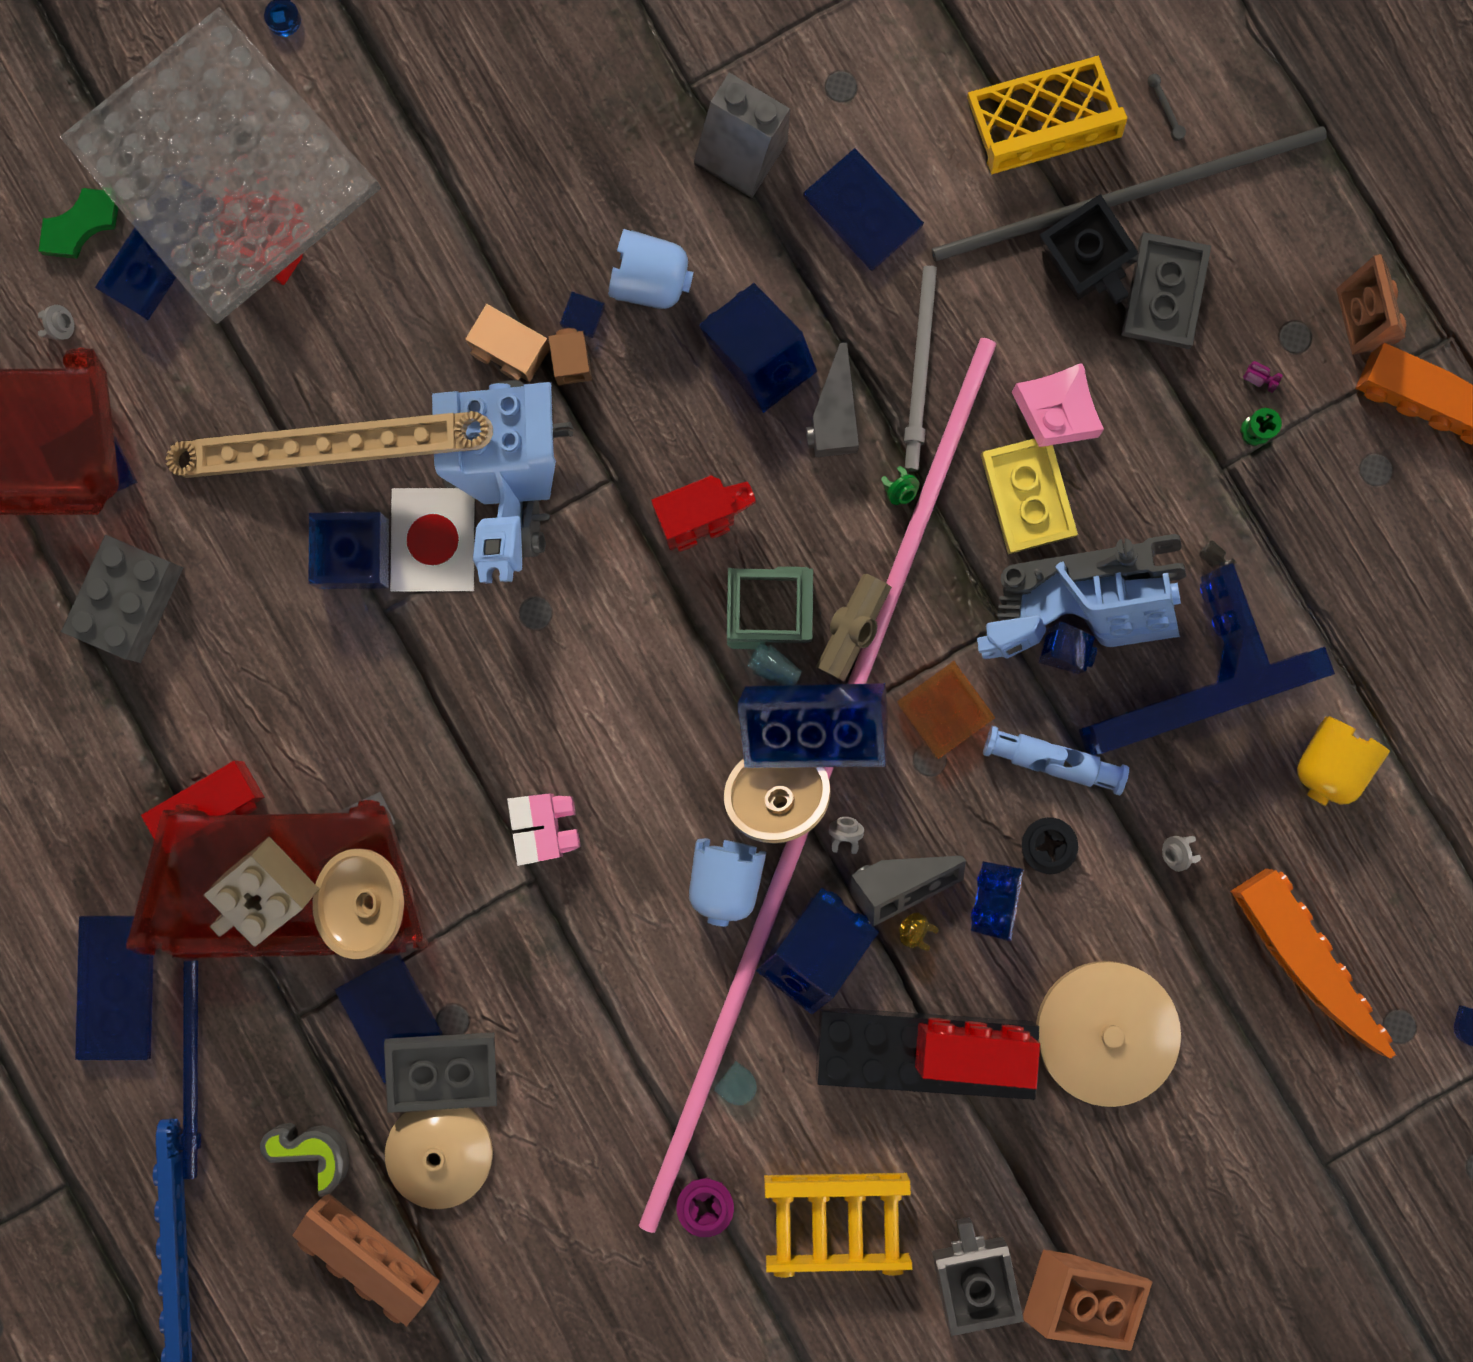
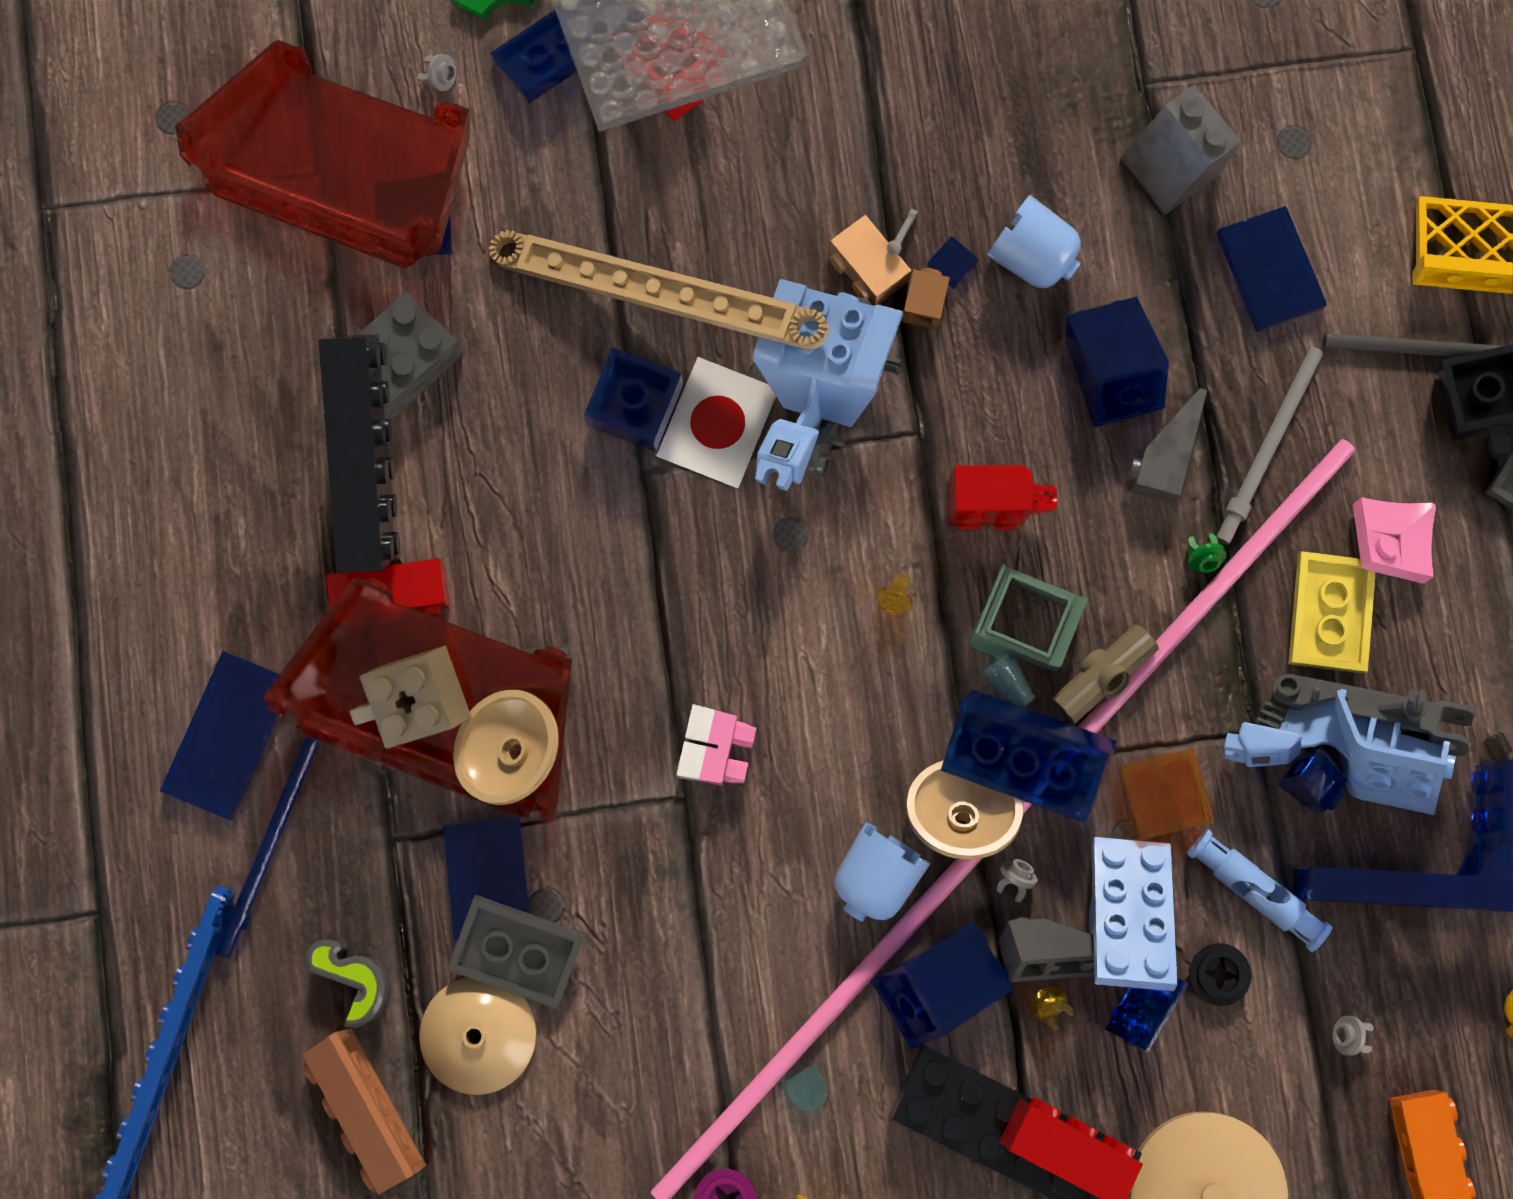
camera: 20 degrees right, 5 degrees down
none -> black brick [318,334,400,573]
none -> clear yellow plate [875,573,913,615]
none -> light grey hinge [887,208,918,255]
none -> light blue plate [1089,837,1177,991]

